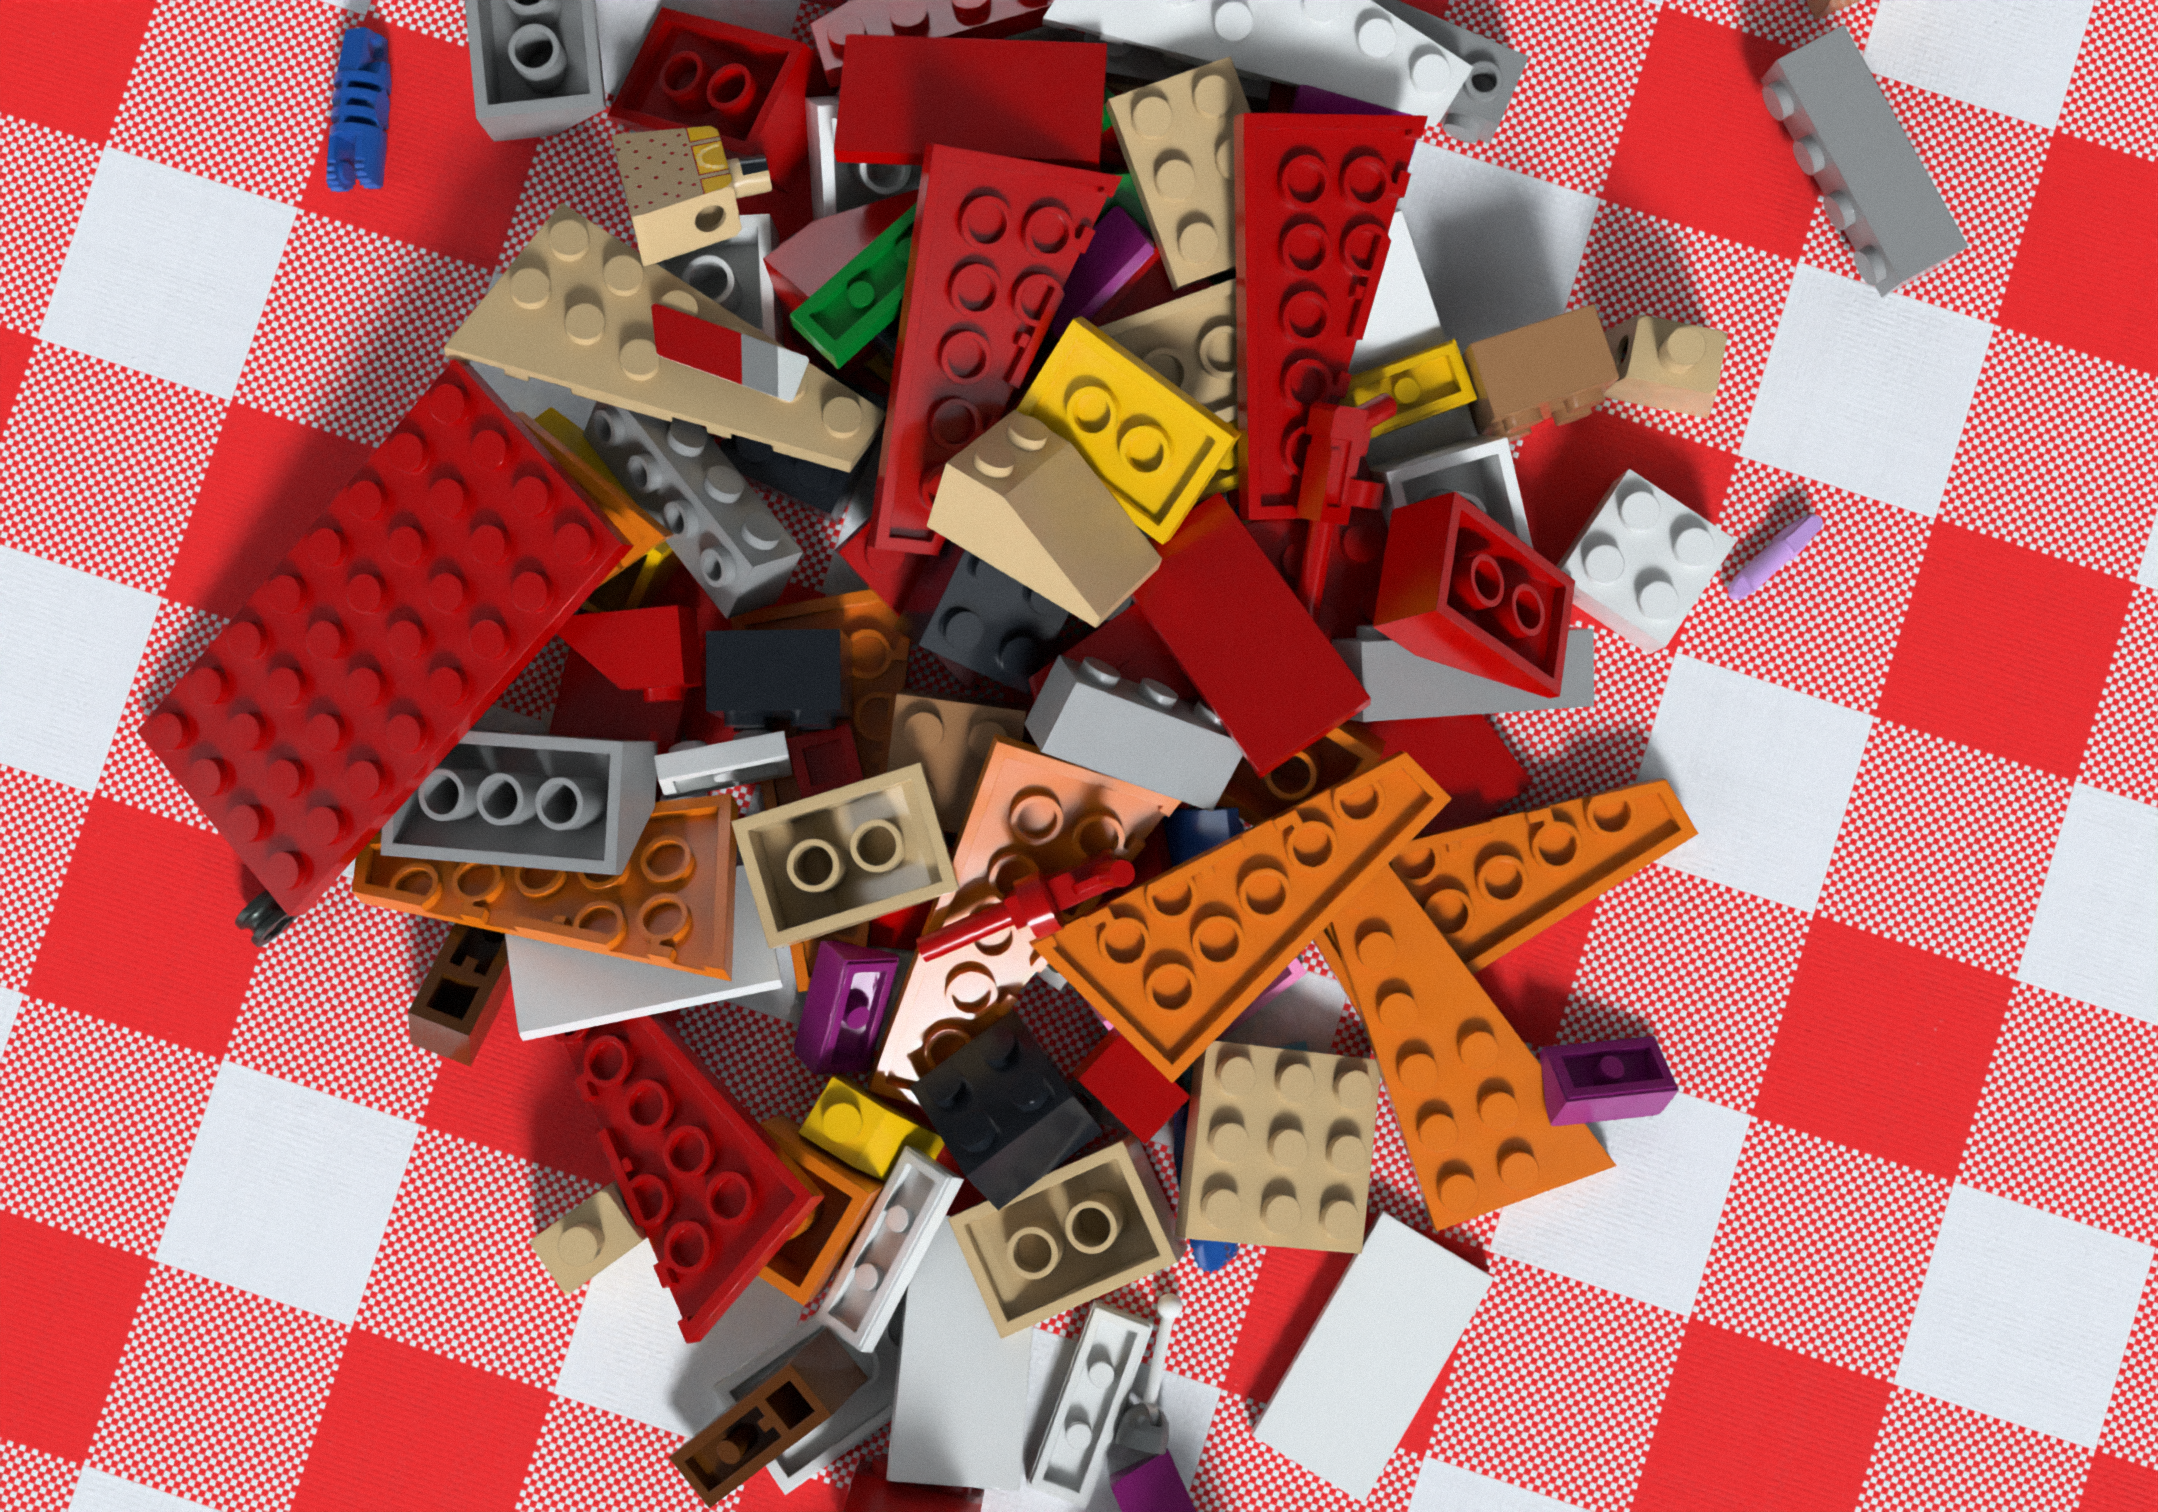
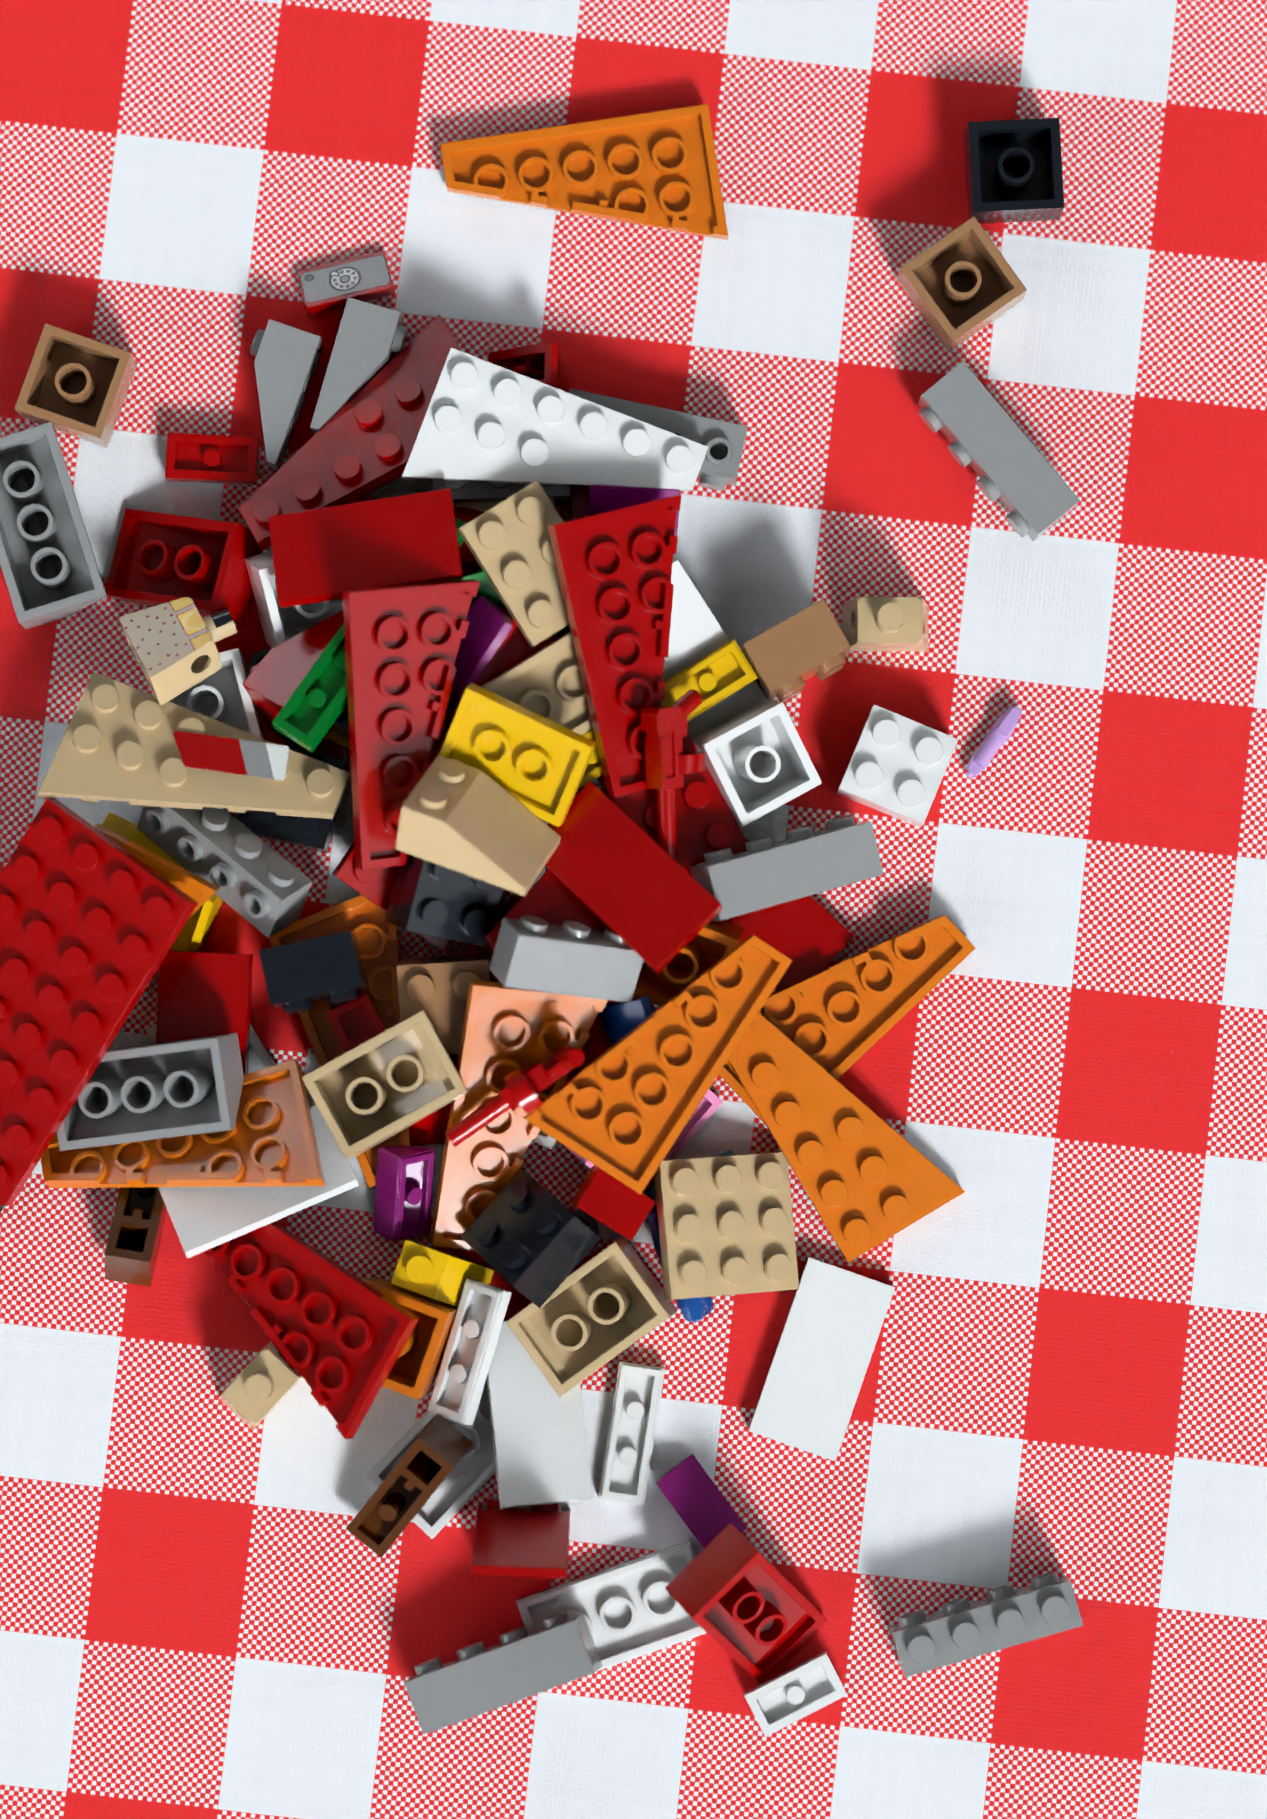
camera: 15 degrees left, 0 degrees up
red slope [556,605,702,703] -> none
white plate [654,730,793,800] -> none
hinge [1115,1293,1183,1455] -> none
red slope [1373,491,1575,699] -> none
magenta slope [1540,1036,1679,1126] -> none

